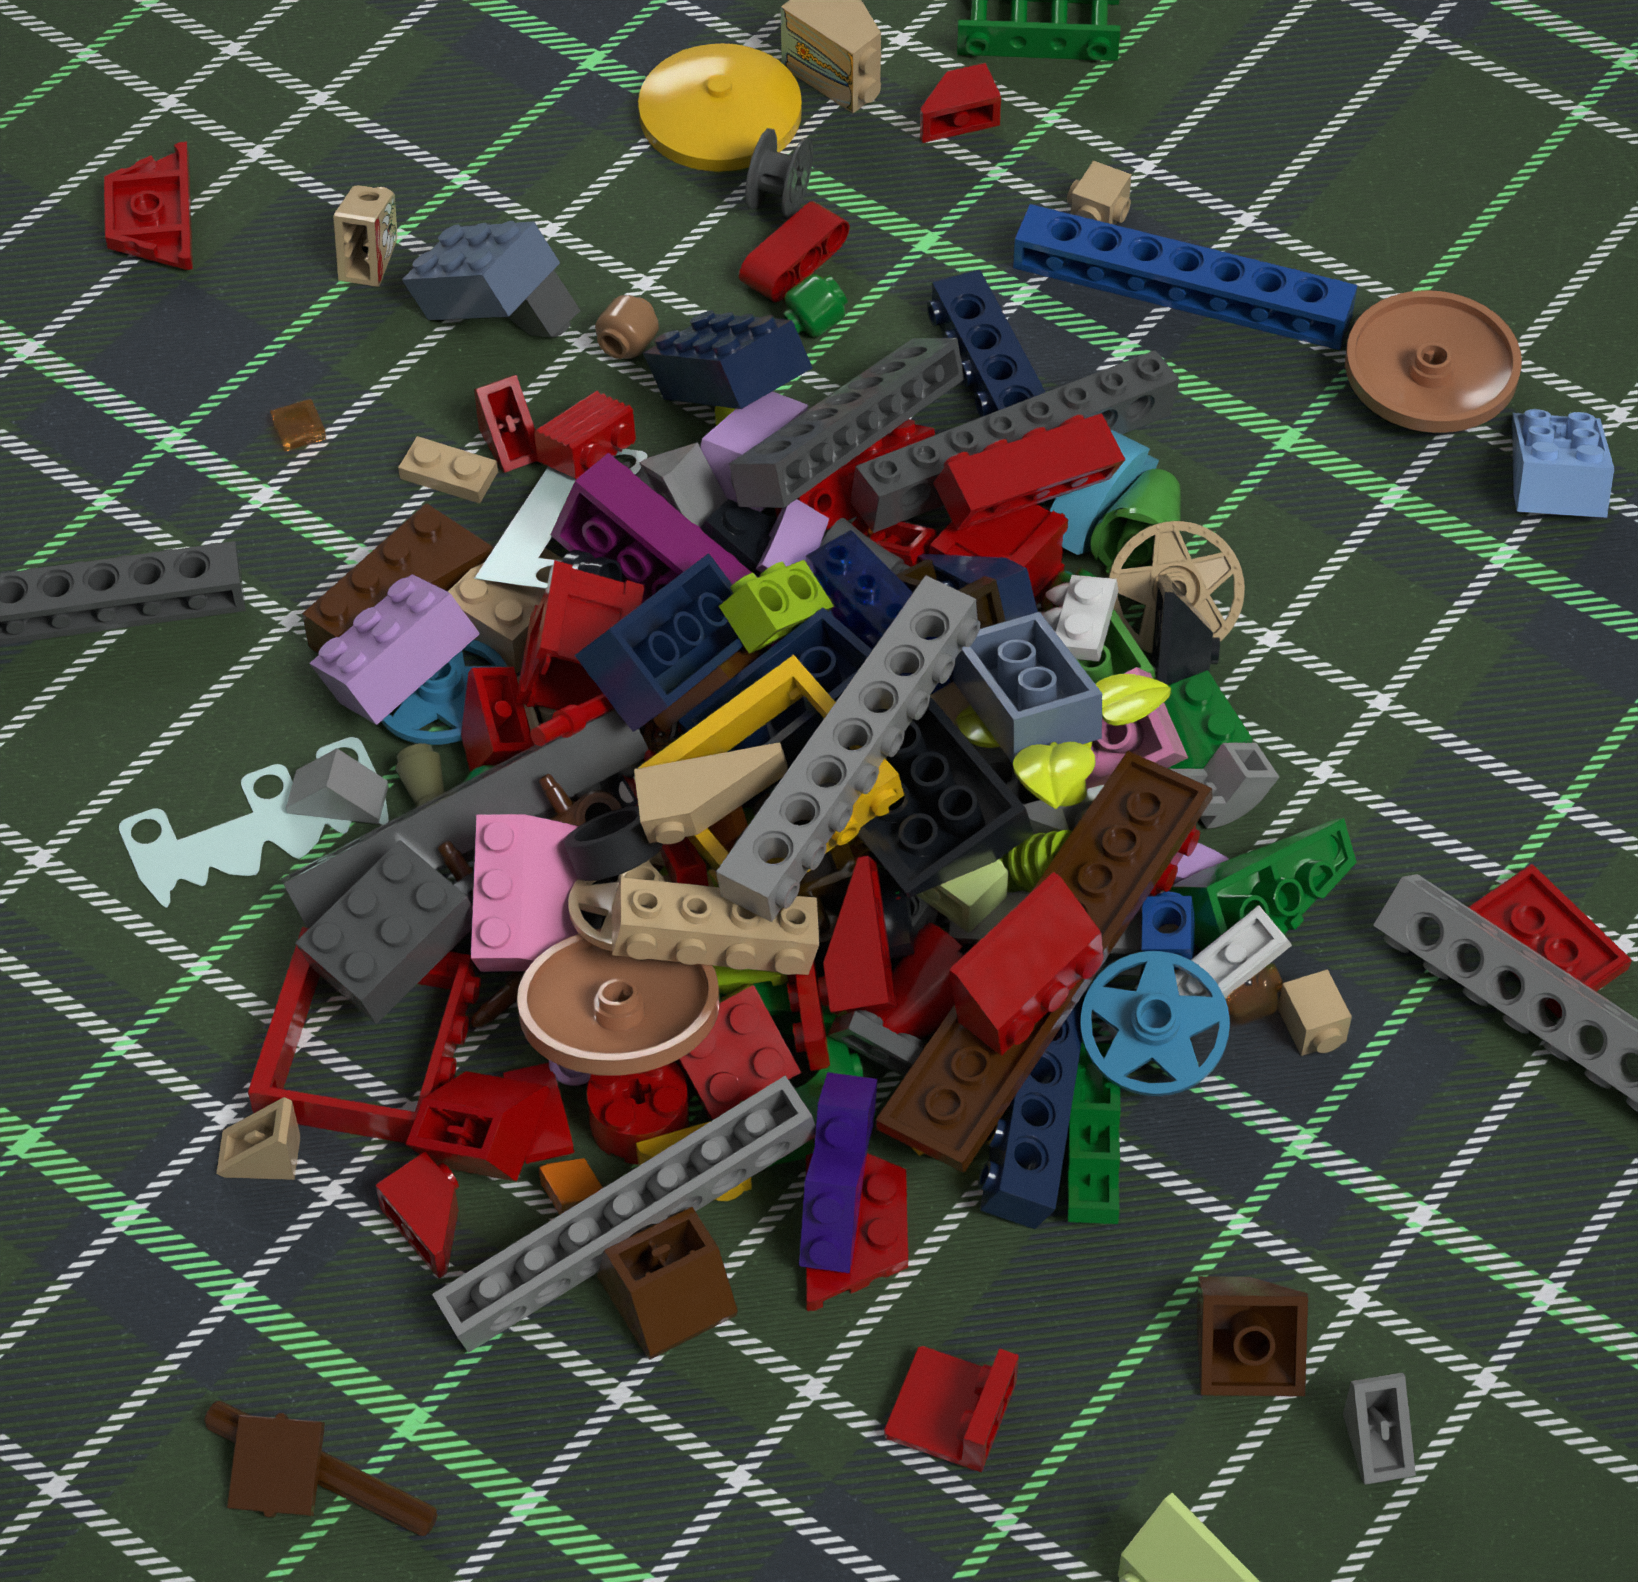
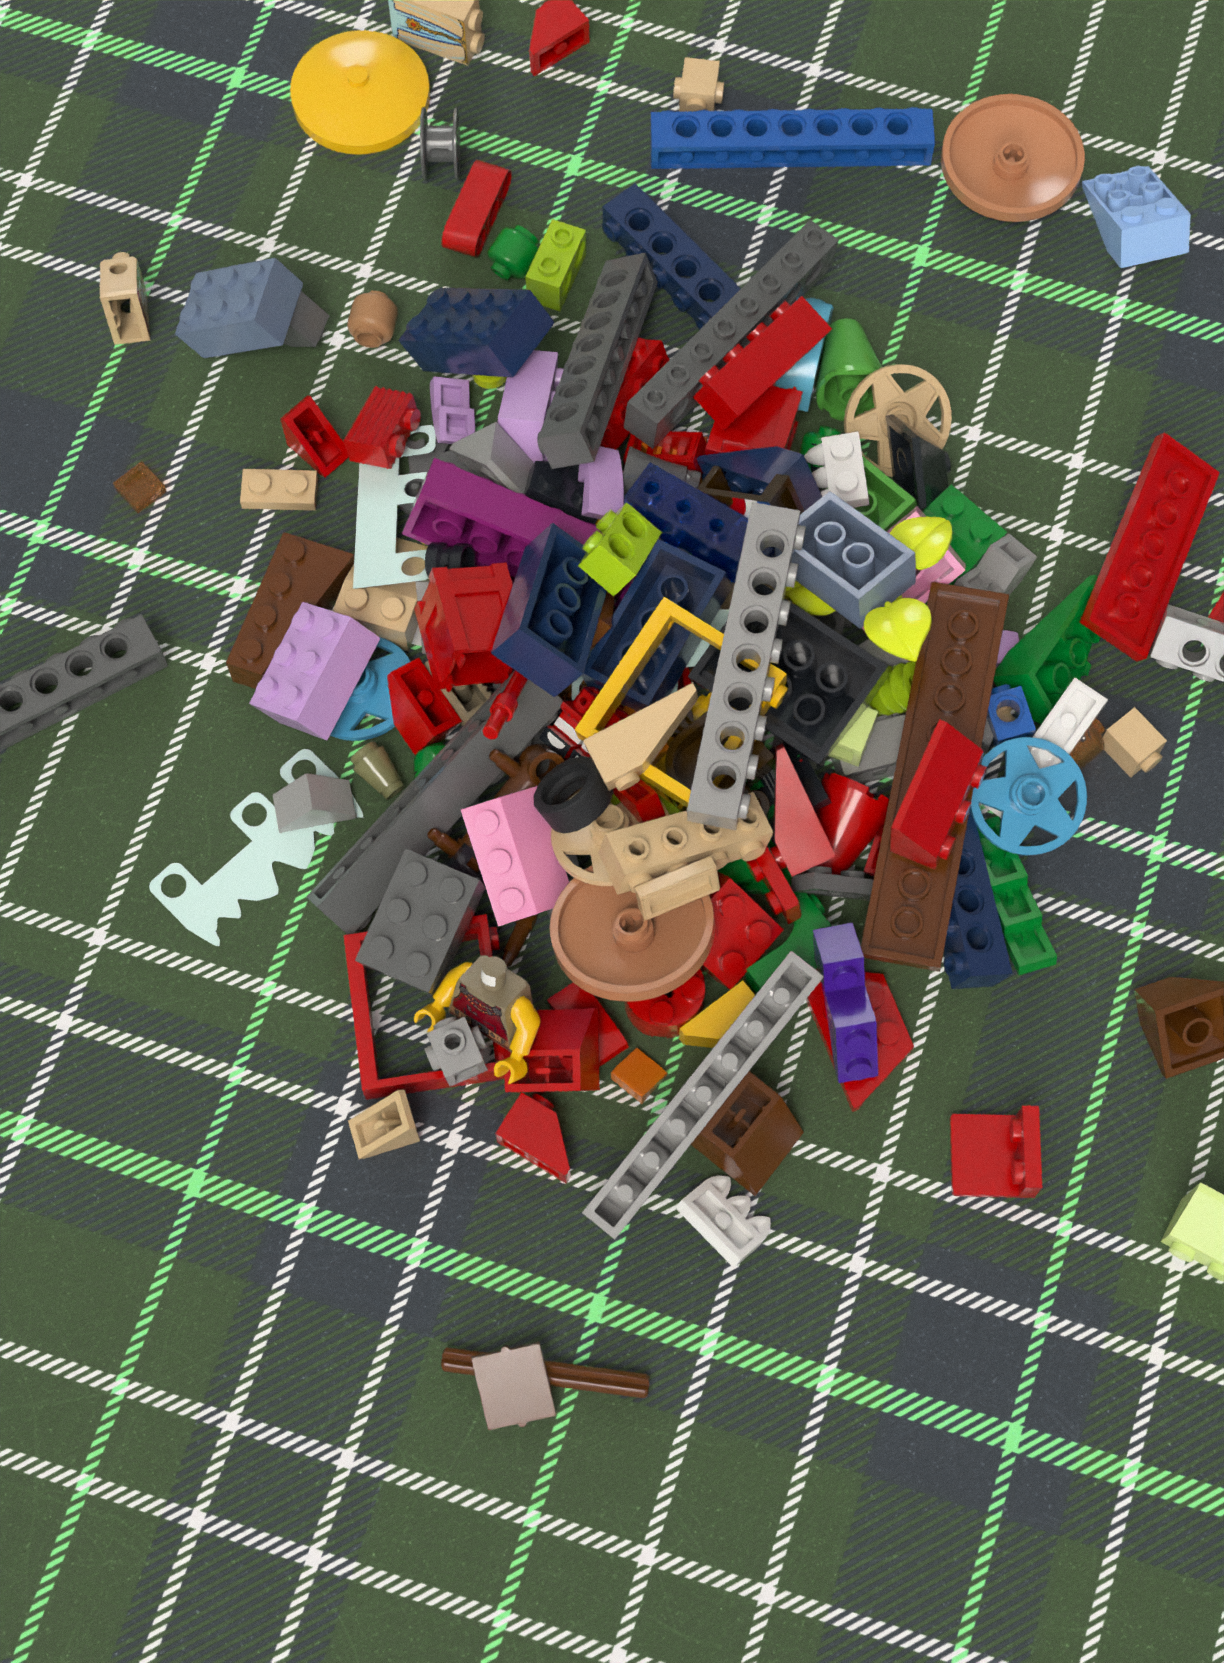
camera: 20 degrees left, 15 degrees up
none -> torso [414,955,540,1084]
none -> light grey brick [424,1017,487,1087]
none -> lavender slope [430,377,475,444]
none -> lime brick [526,219,586,312]
none -> tan tile [634,856,720,920]
none -> white plate [676,1176,771,1268]
none -> red plate [1080,432,1220,662]

